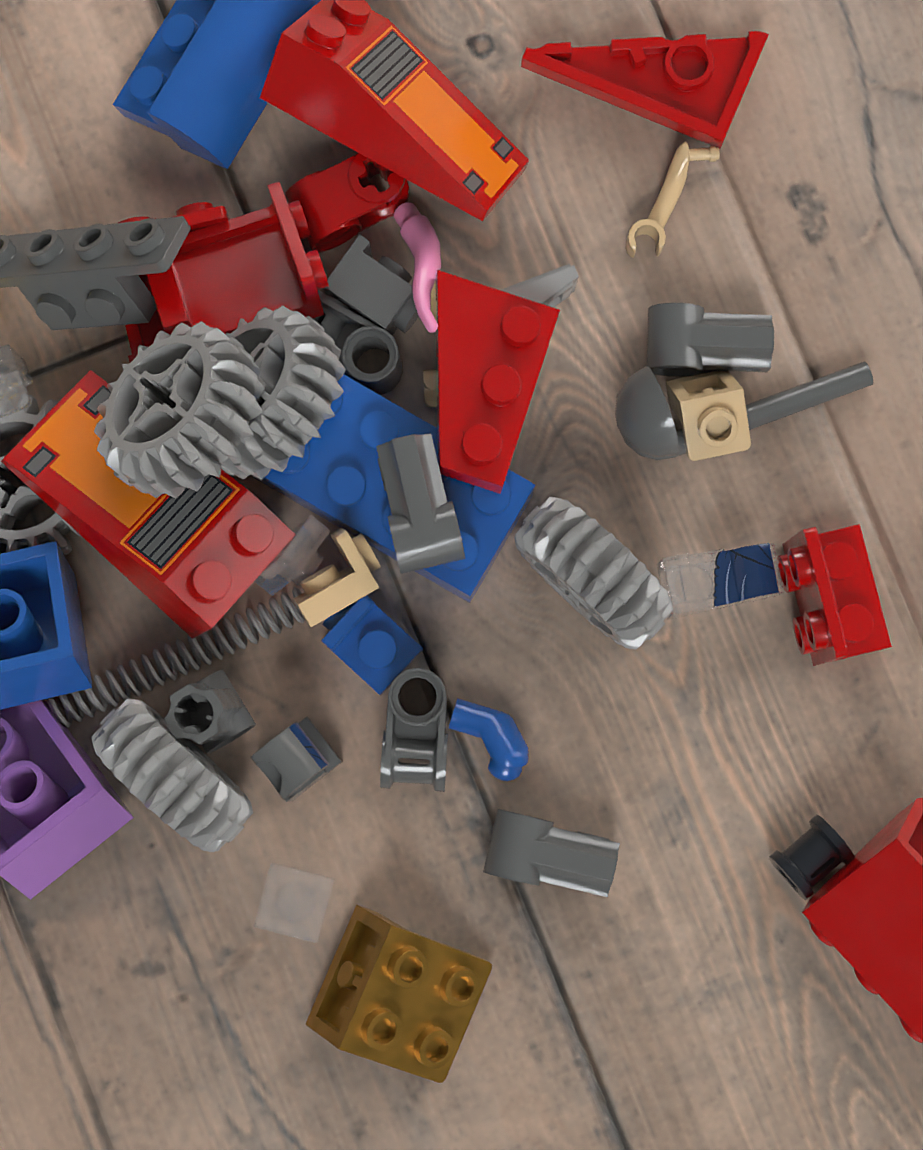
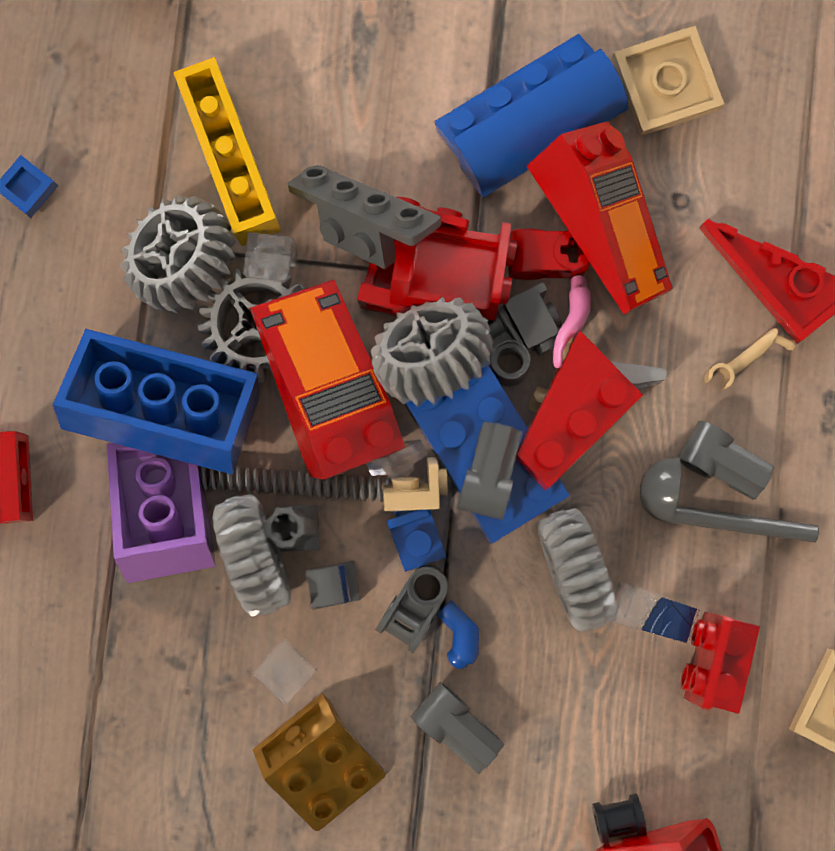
camera: 35 degrees right, 0 degrees up
light grey gear [94,321,265,499] -> none
tan bracket [666,371,751,461] -> none

